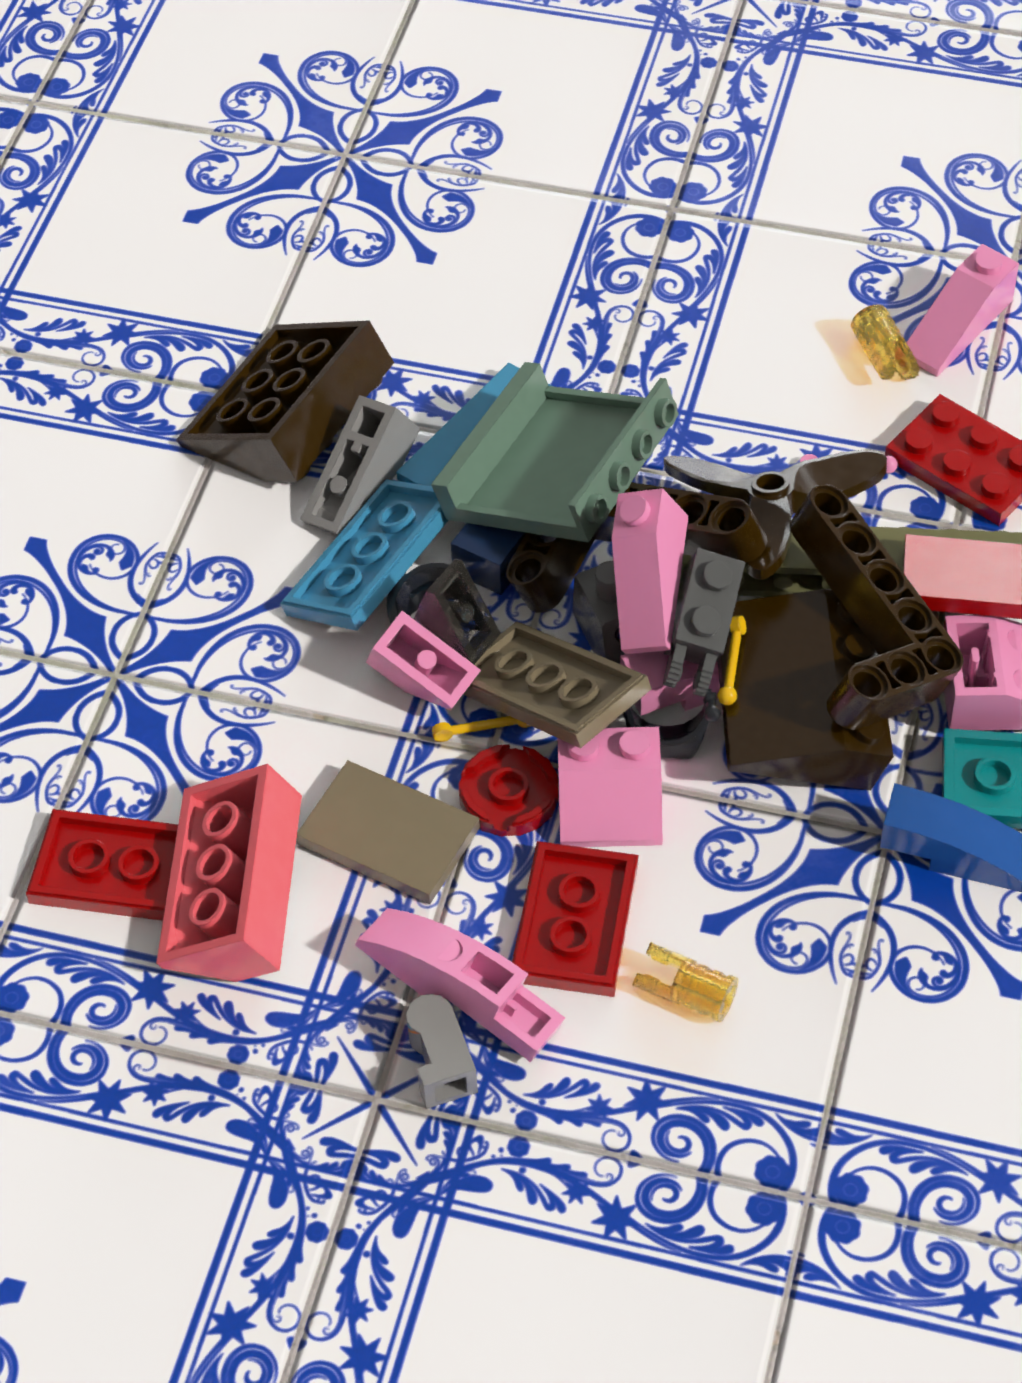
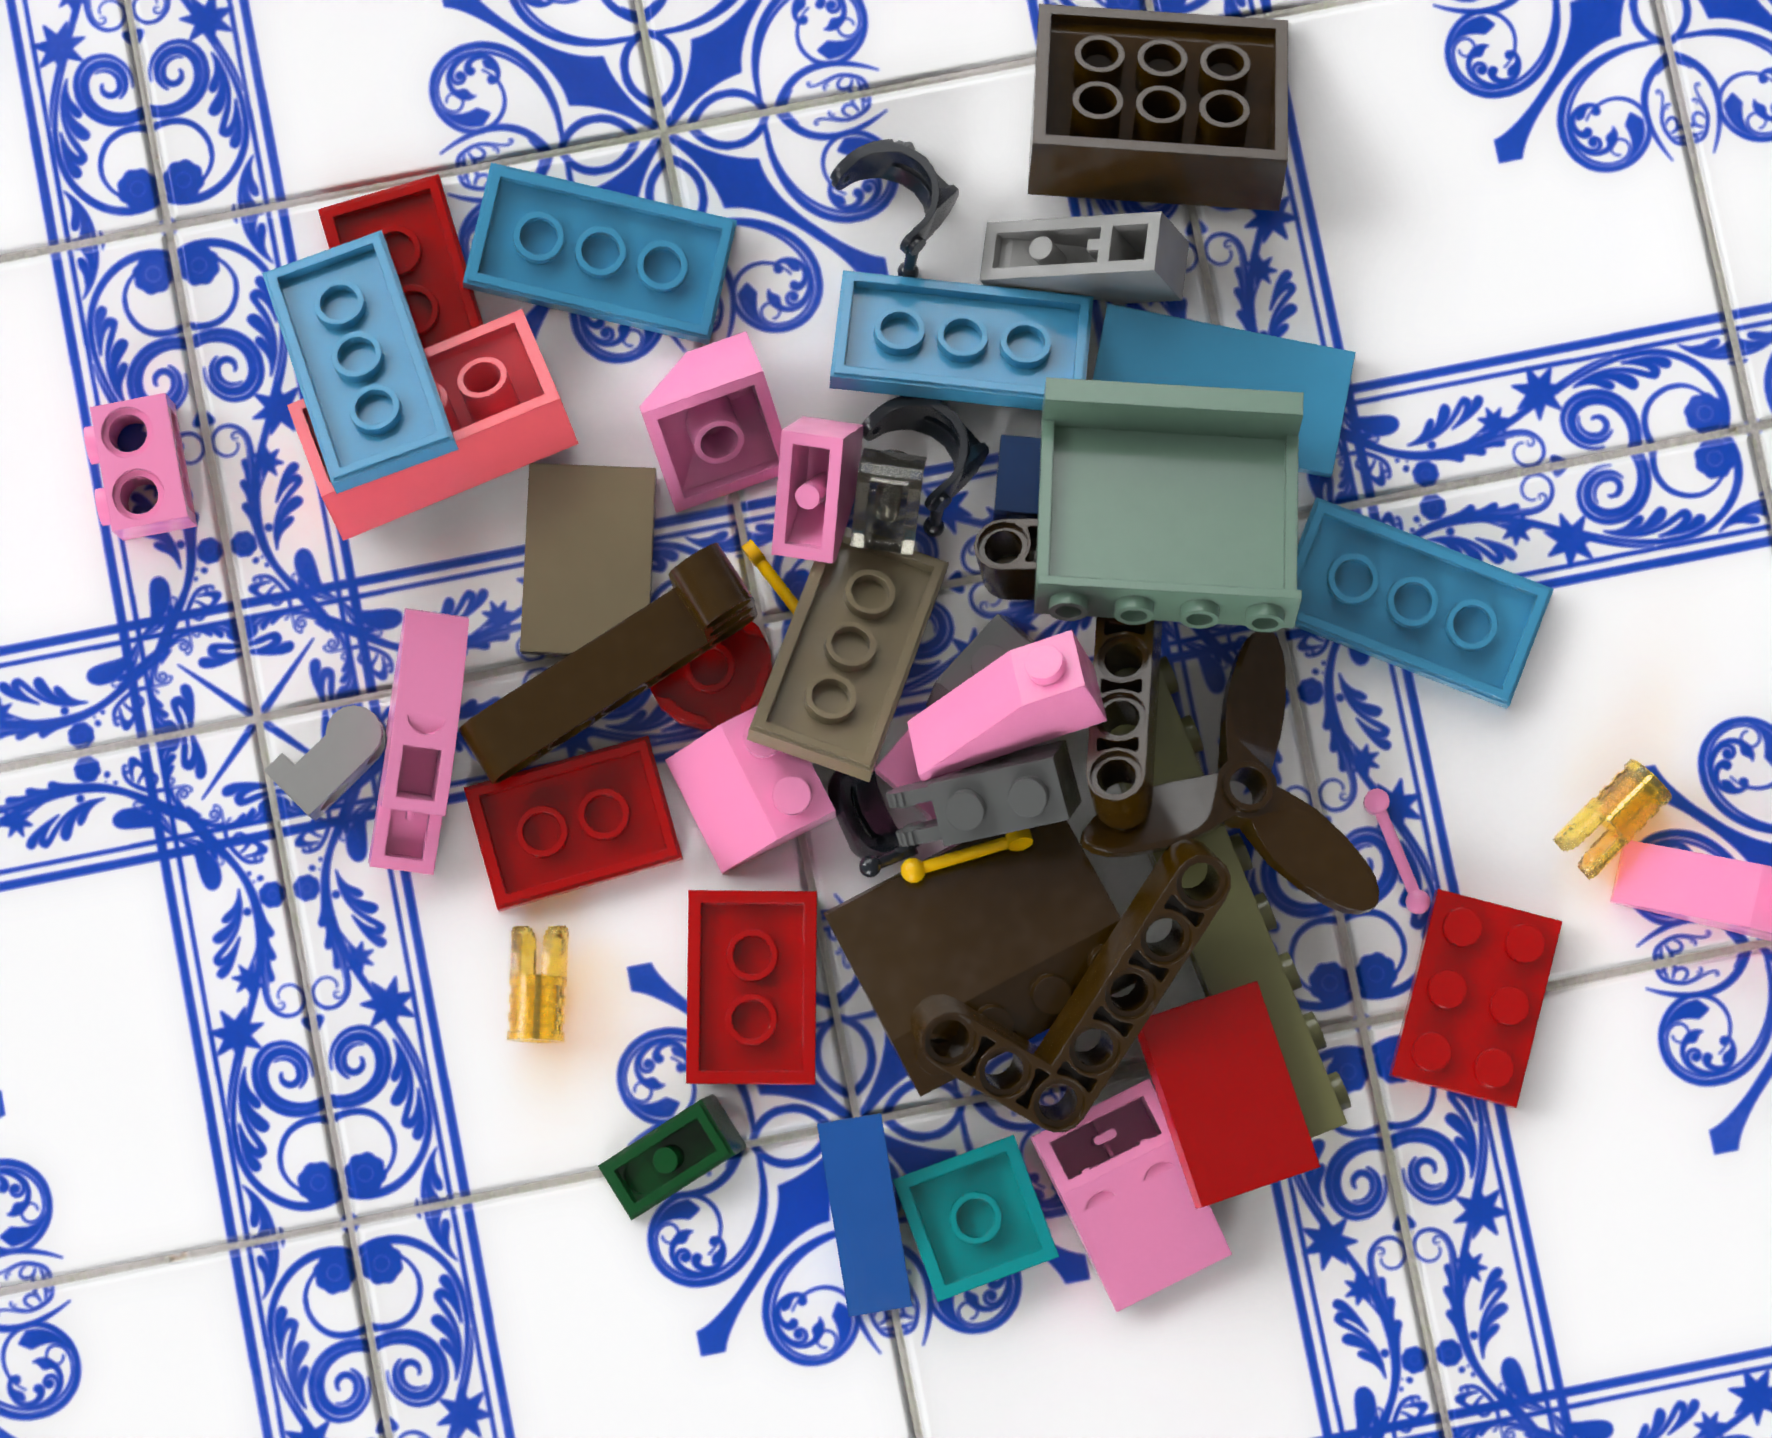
camera: 60 degrees right, 30 degrees up
none -> bright pink brick [84,393,197,541]
none -> dark azure tile [262,230,459,494]
none -> dark brown beam [458,543,758,784]
none -> dark azure tile [463,162,737,345]
none -> dark green slope [598,1094,746,1221]
none -> bright pink slope [639,331,782,513]
none -> red plate [686,890,817,1085]
none -> black helmet [830,139,959,278]
none -> dark azure tile [1295,497,1554,709]

